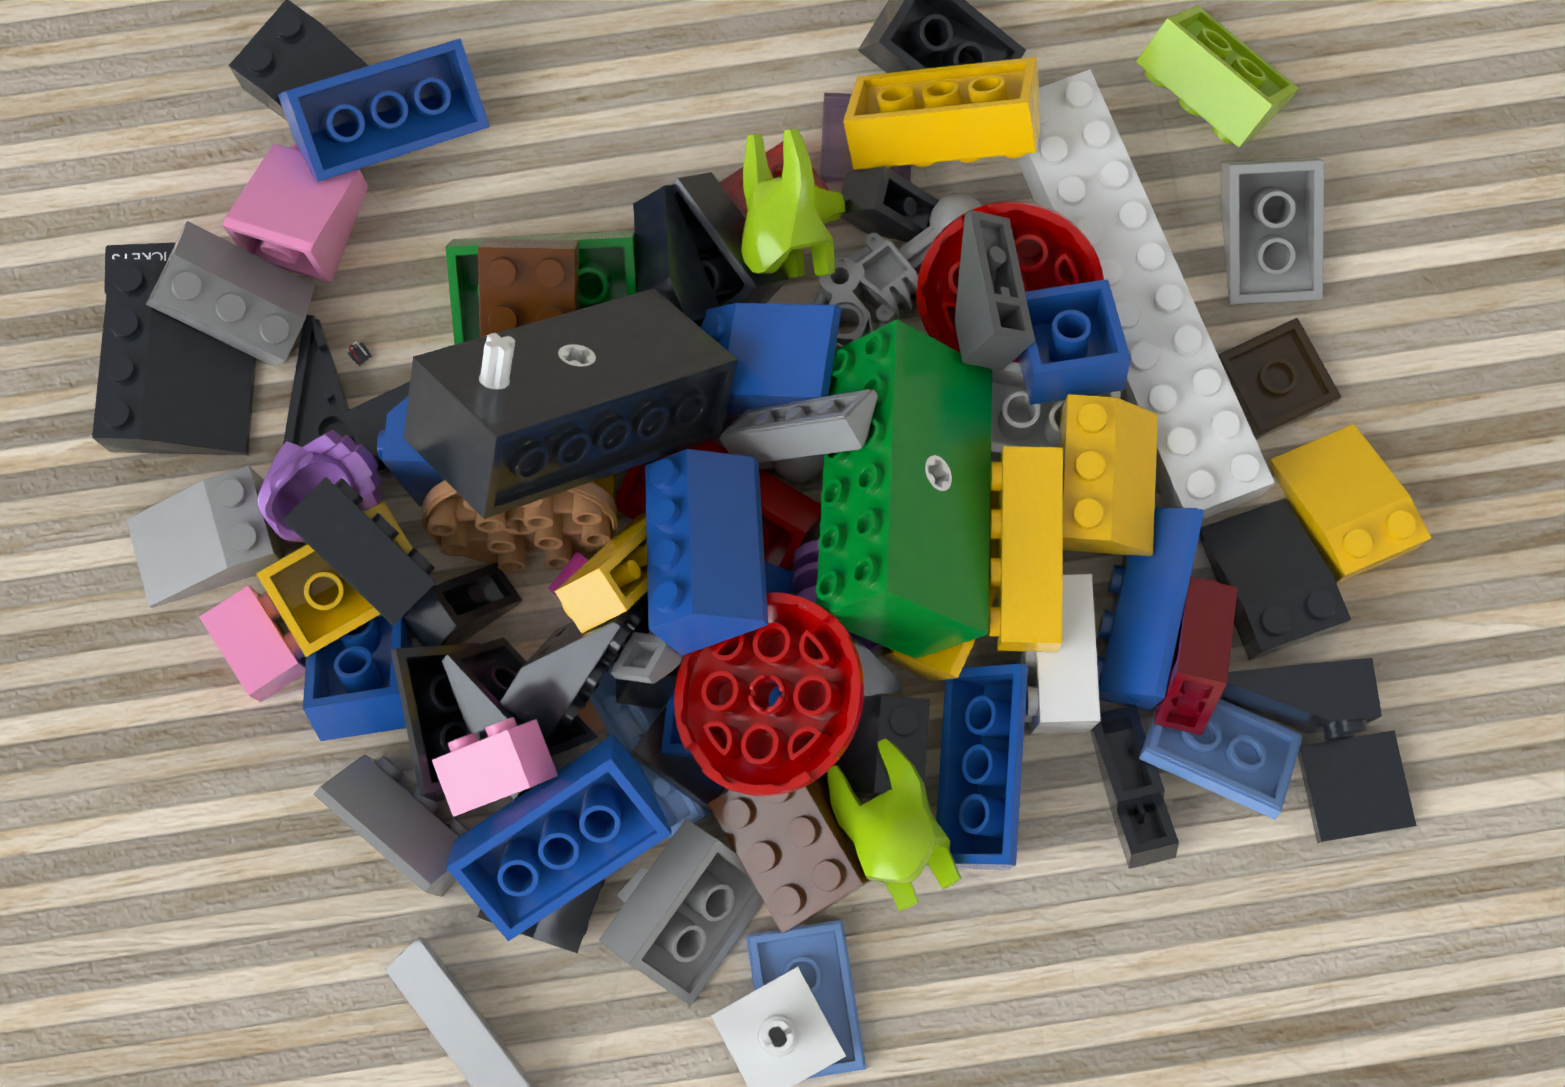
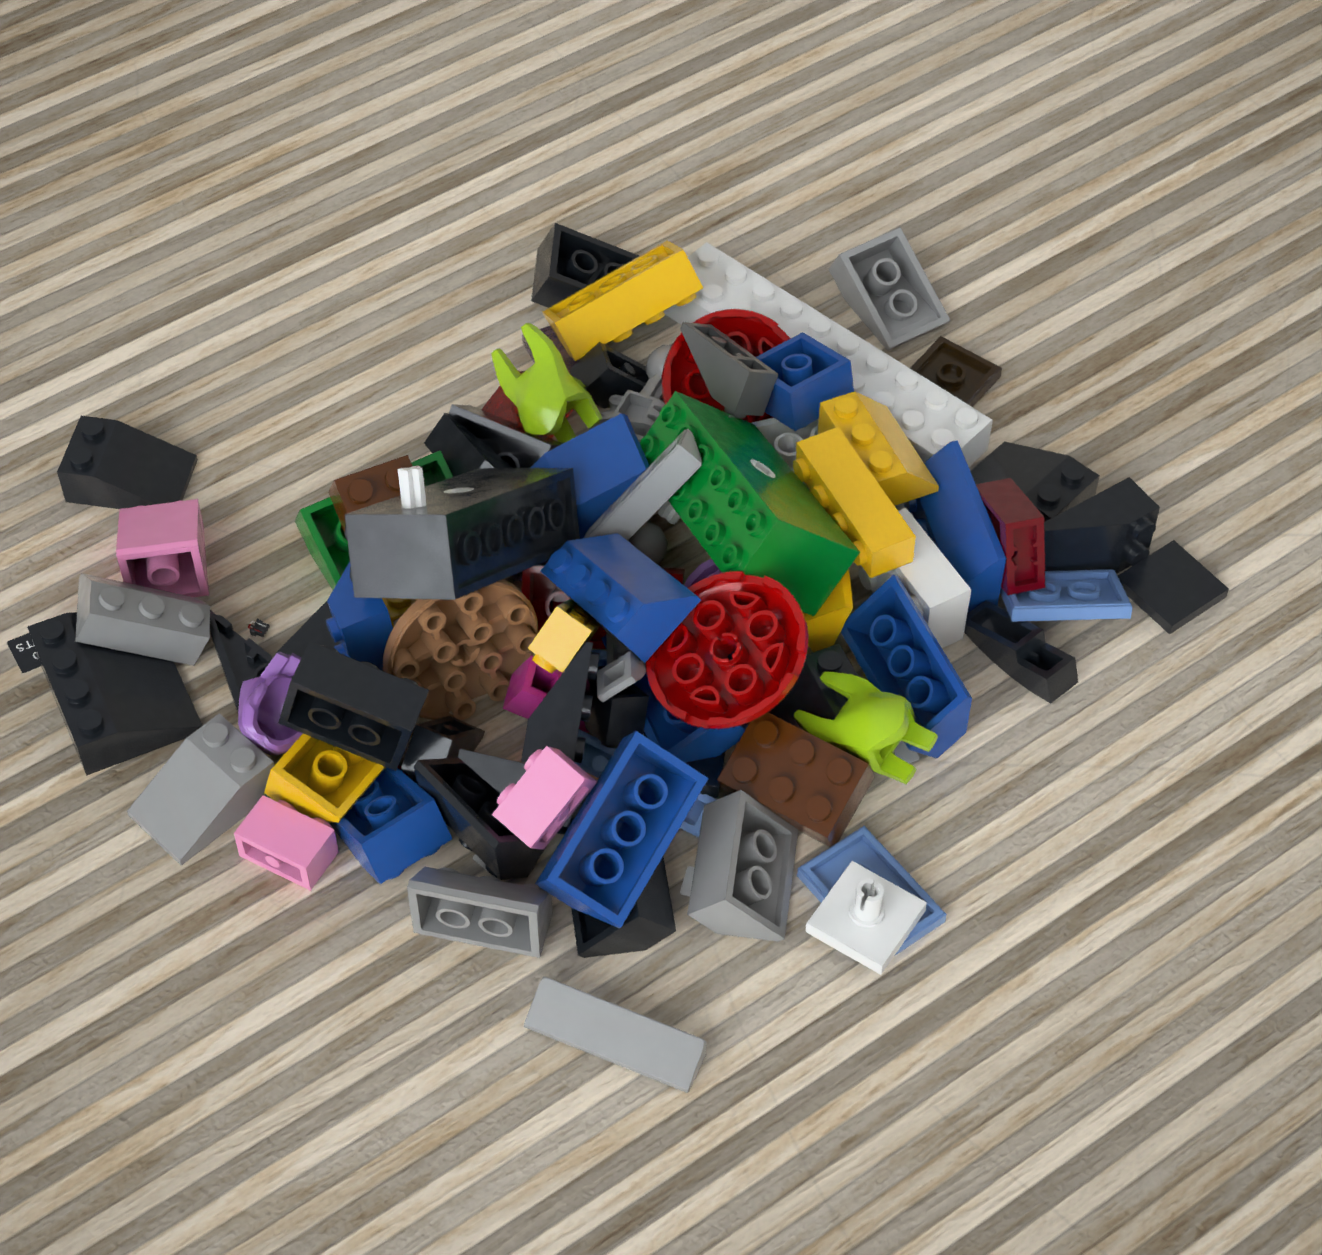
camera: 30 degrees left, 25 degrees down
blue slope [278,38,490,182] -> none
lime slope [1136,5,1299,147] -> none
yellow slope [1269,424,1431,584] -> none

